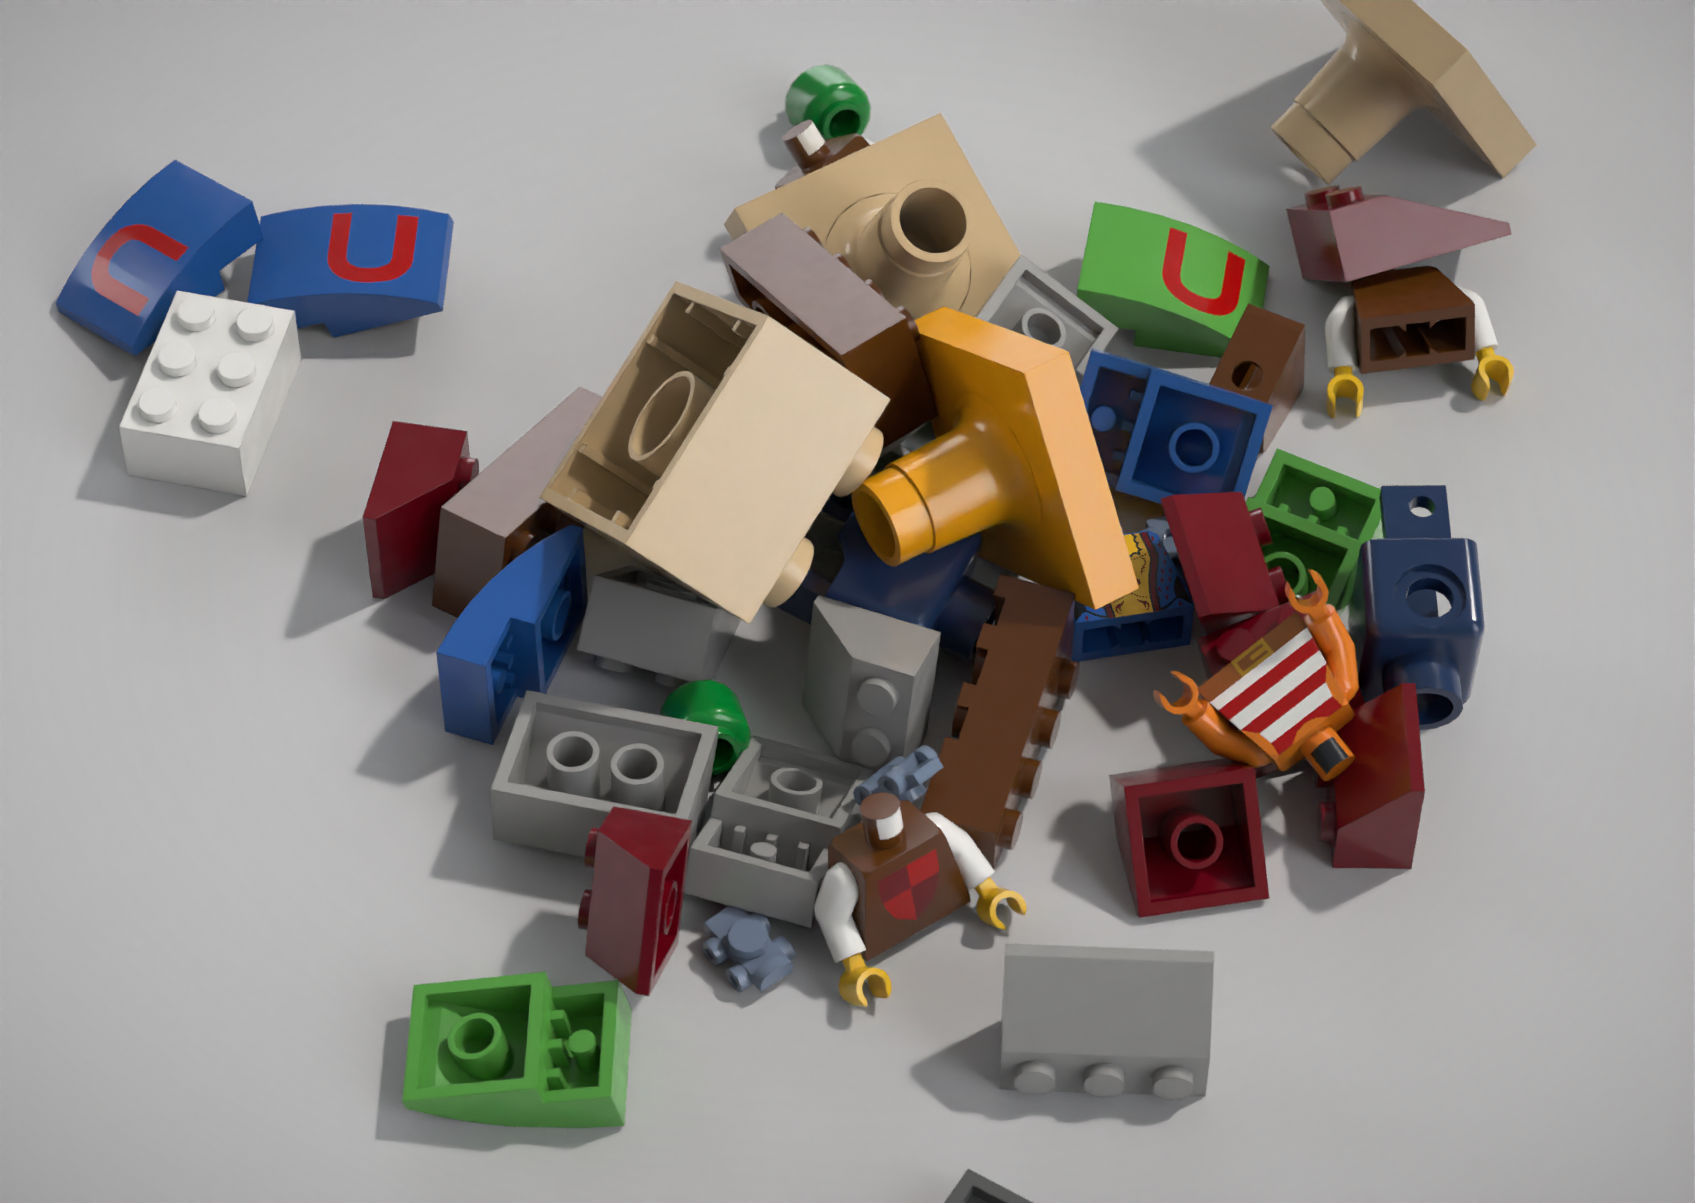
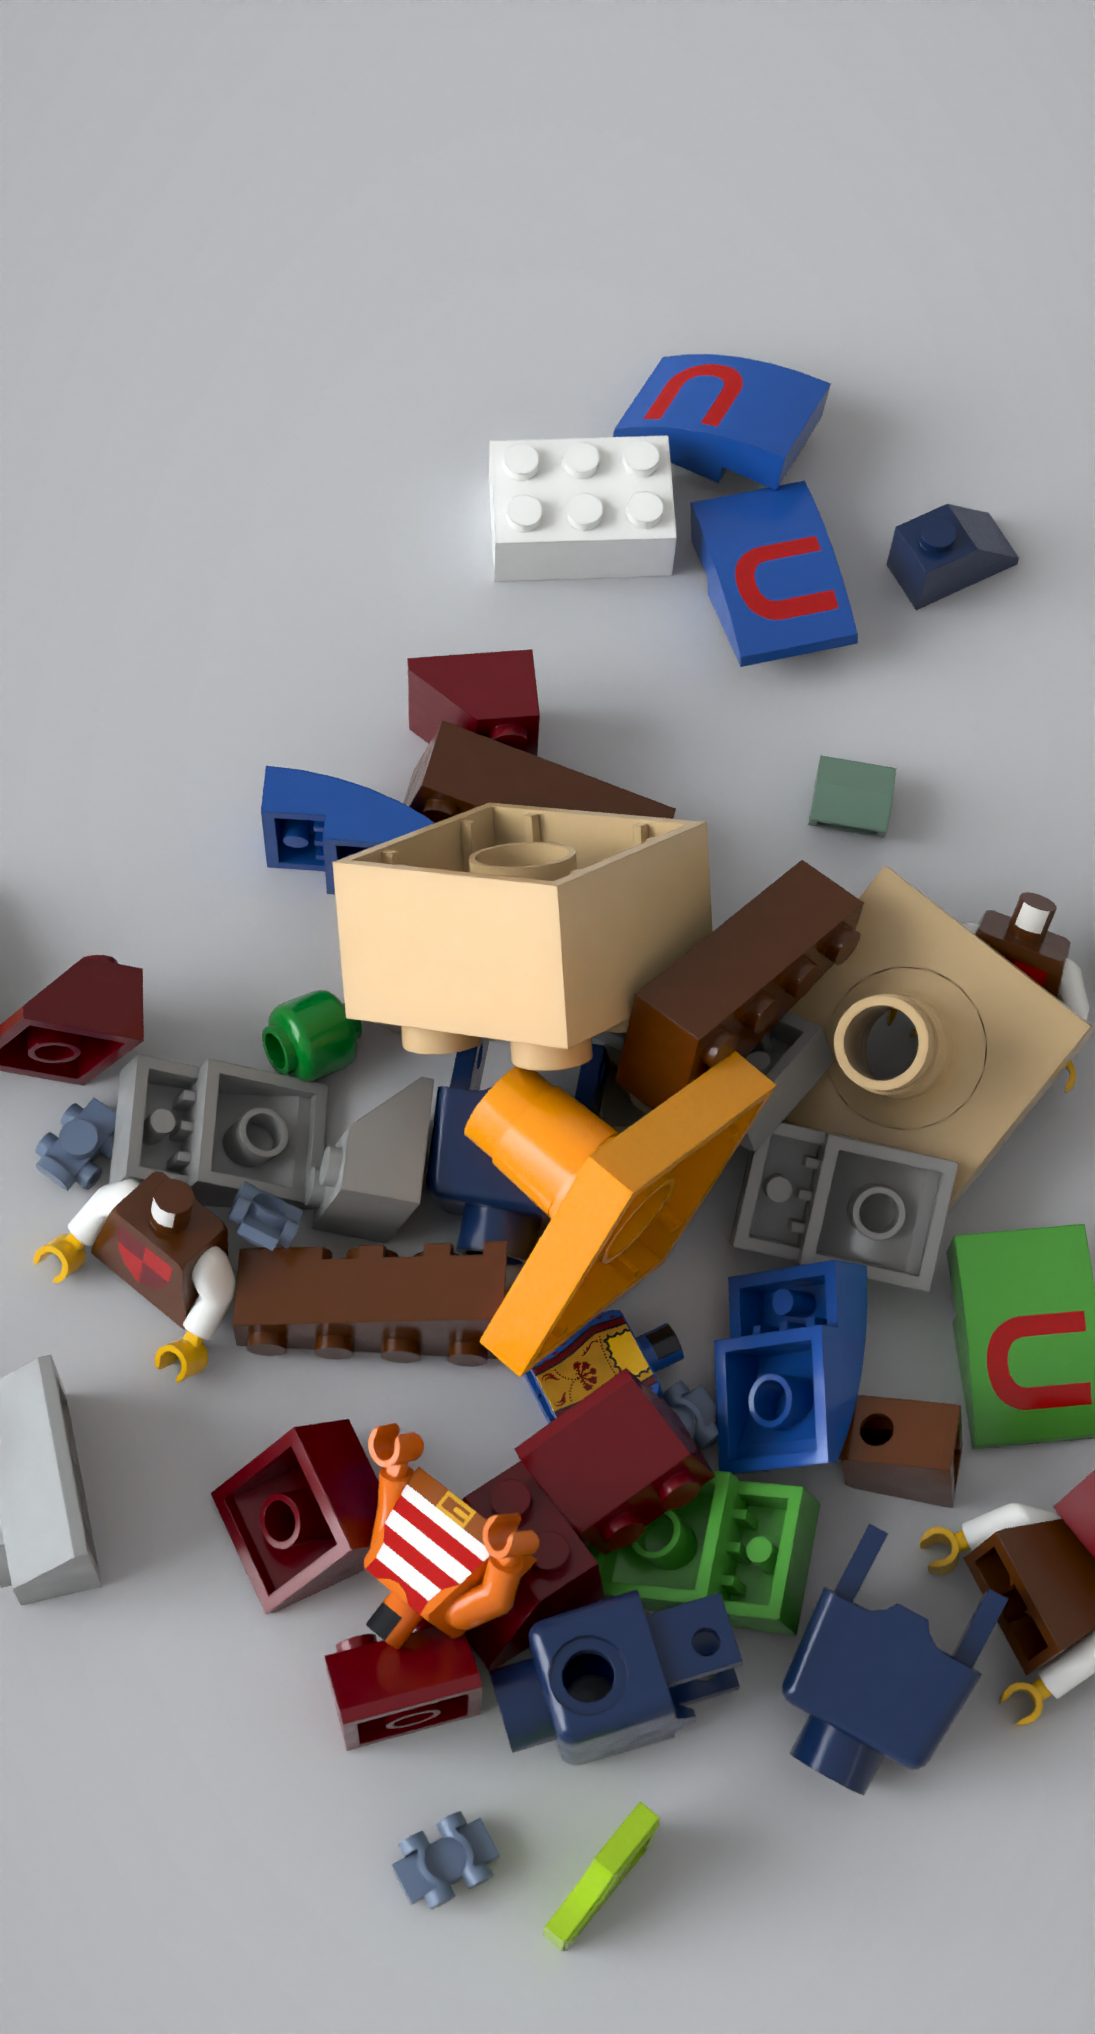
camera: 70 degrees right, 15 degrees up
light grey slope [490,690,718,873] -> none
none -> sand blue piece [392,1811,500,1910]
none -> lime tile [543,1801,660,1951]
none -> dark blue piece [782,1524,1008,1795]
none -> sand green piece [808,755,896,838]
none -> dark blue slope [886,504,1019,610]

